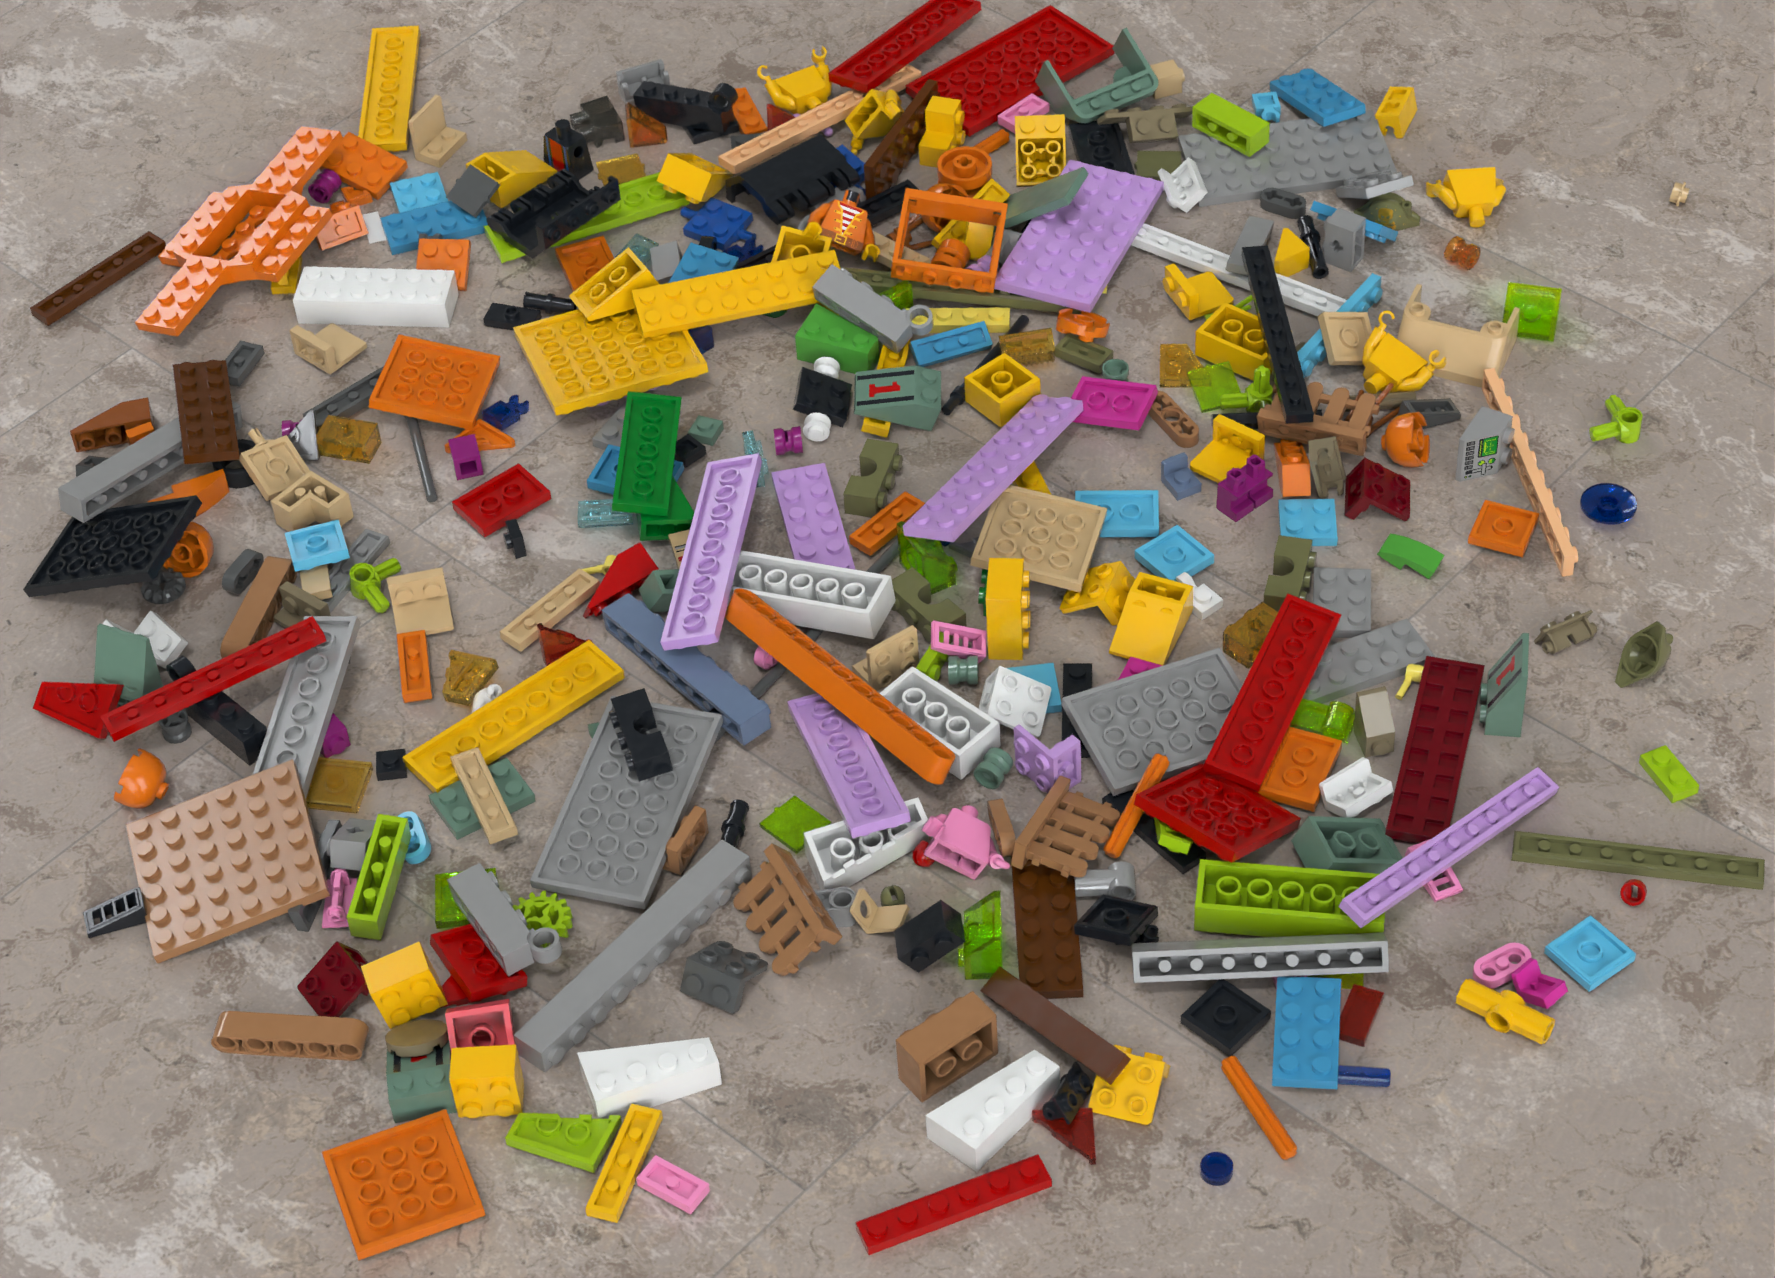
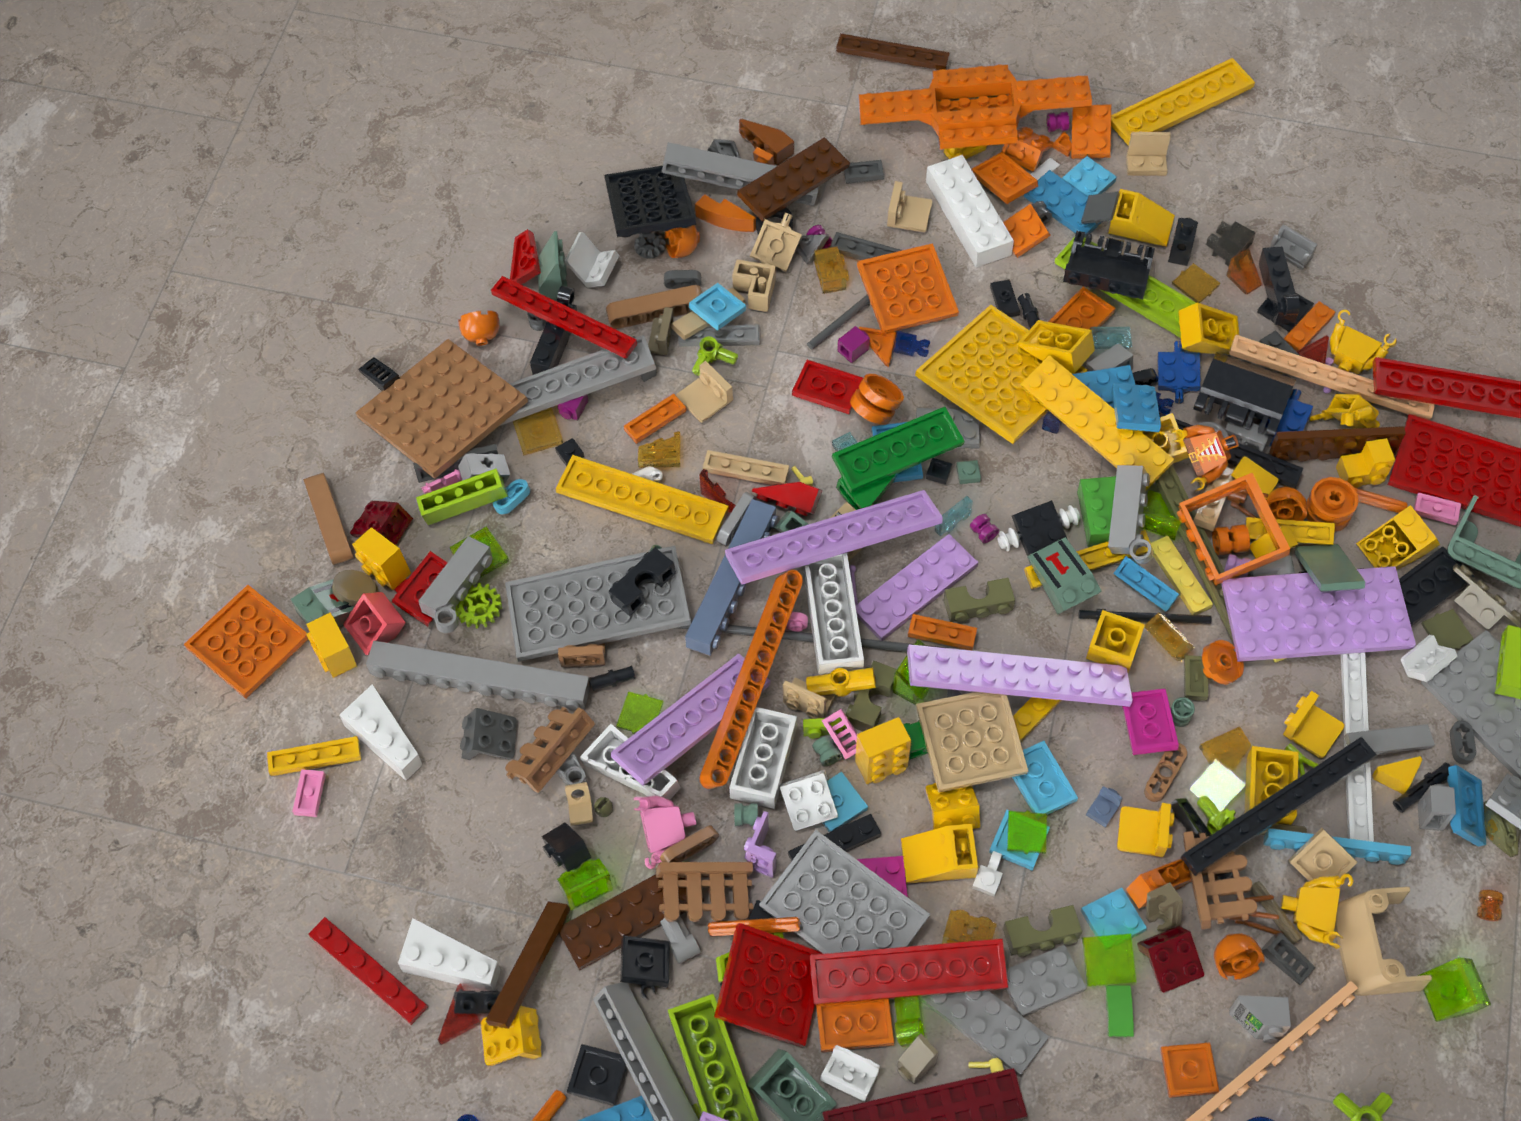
camera: 60 degrees right, 15 degrees up
sand green plate [428,757,536,840] -> none
tan tile [450,747,518,845] -> none
black plate [503,518,527,559] -> none
lime wing [505,1113,622,1173] -> none
medium nougat brick [896,991,998,1103] -> none
magenta hips [1216,454,1273,522] -> none
none -> light grey beam [717,492,756,546]
none -> yellow piece [806,668,876,697]
none -> orange wheel [850,373,904,425]
none -> orange plate [971,152,1038,204]
none -> clear neon green piece [1007,810,1047,854]
none -> clear neon green plate [1082,933,1136,986]
none -> dark azure plate [1112,383,1161,432]
none -> yellow slope [1231,456,1279,499]

